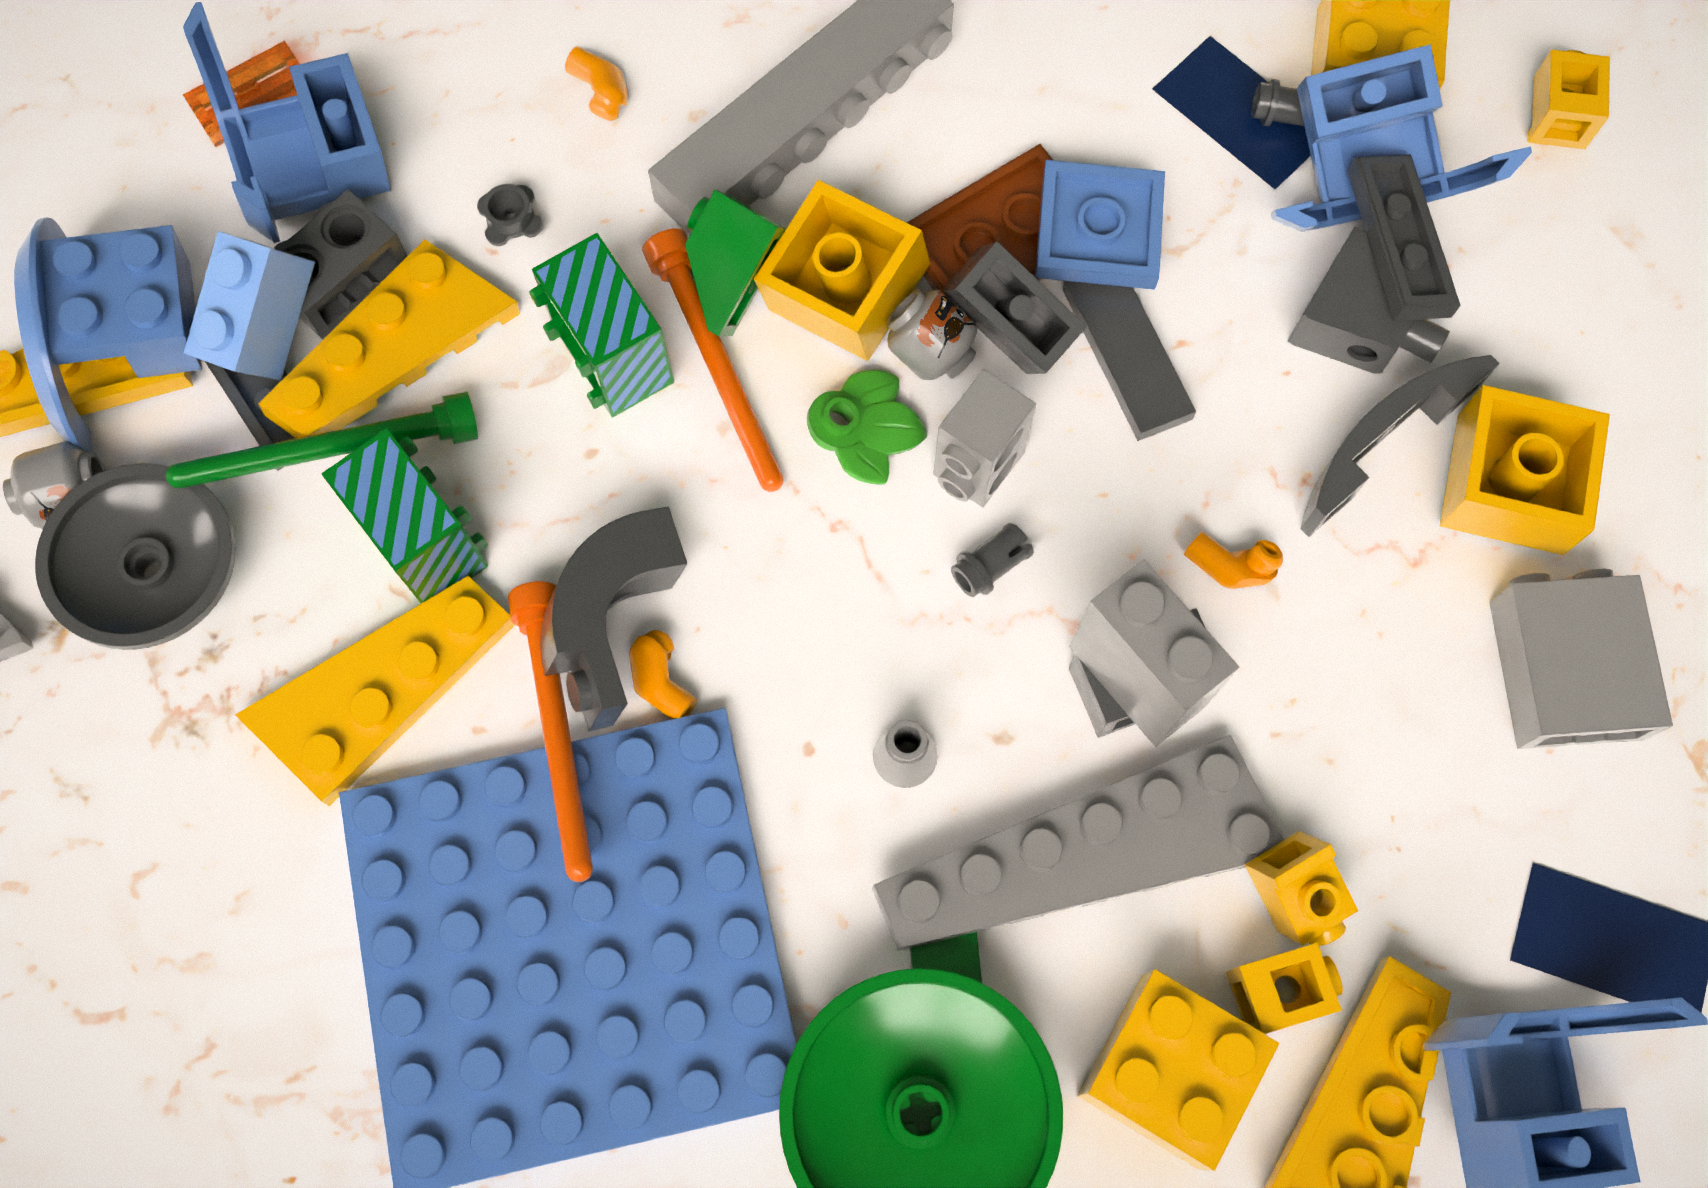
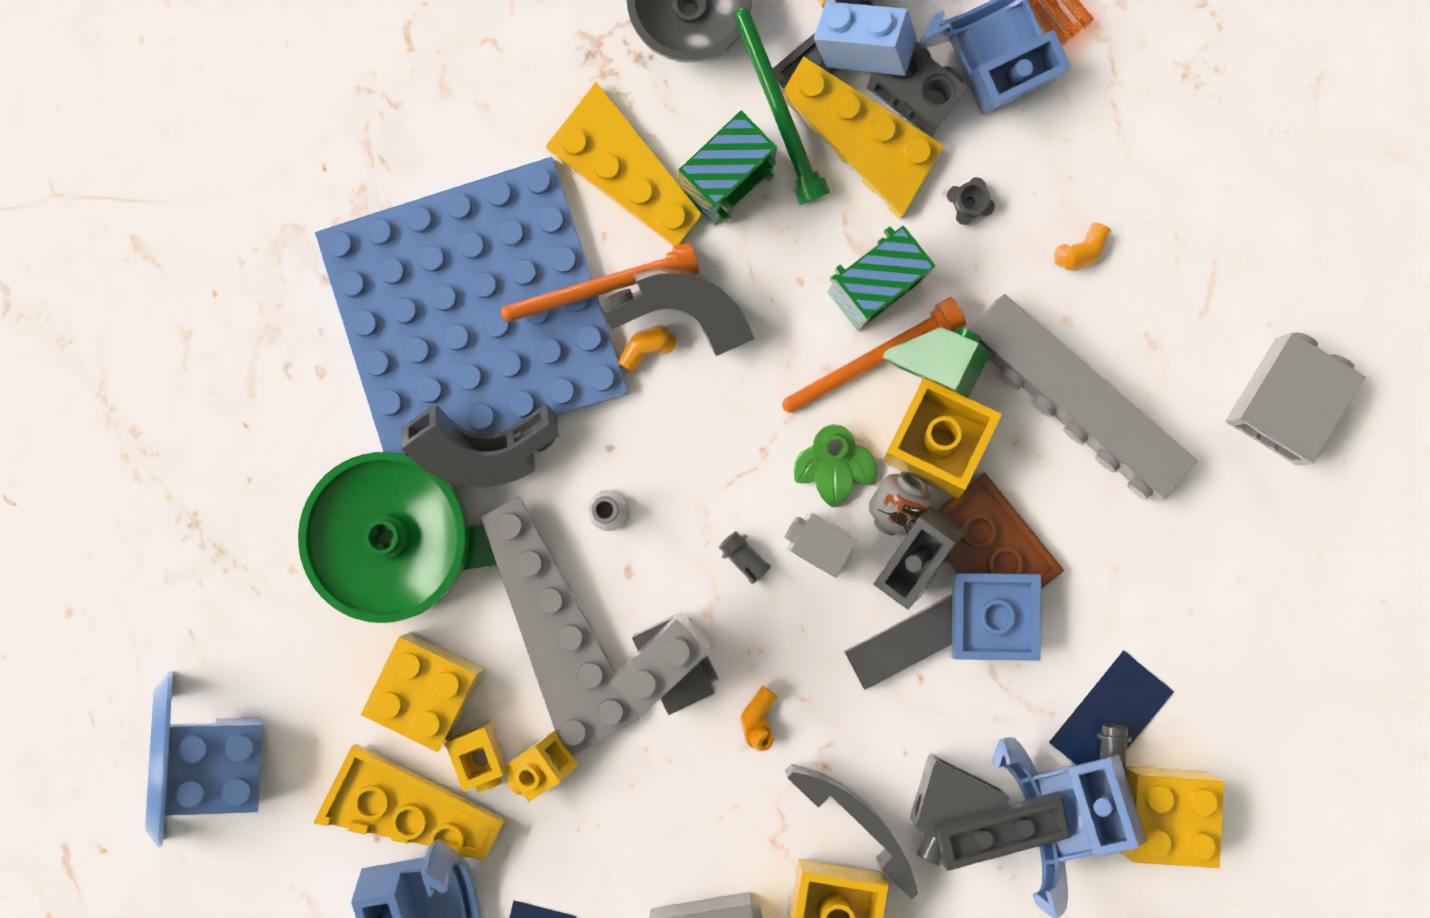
camera: 85 degrees right, 15 degrees up
none -> dark grey arch [401,403,560,487]

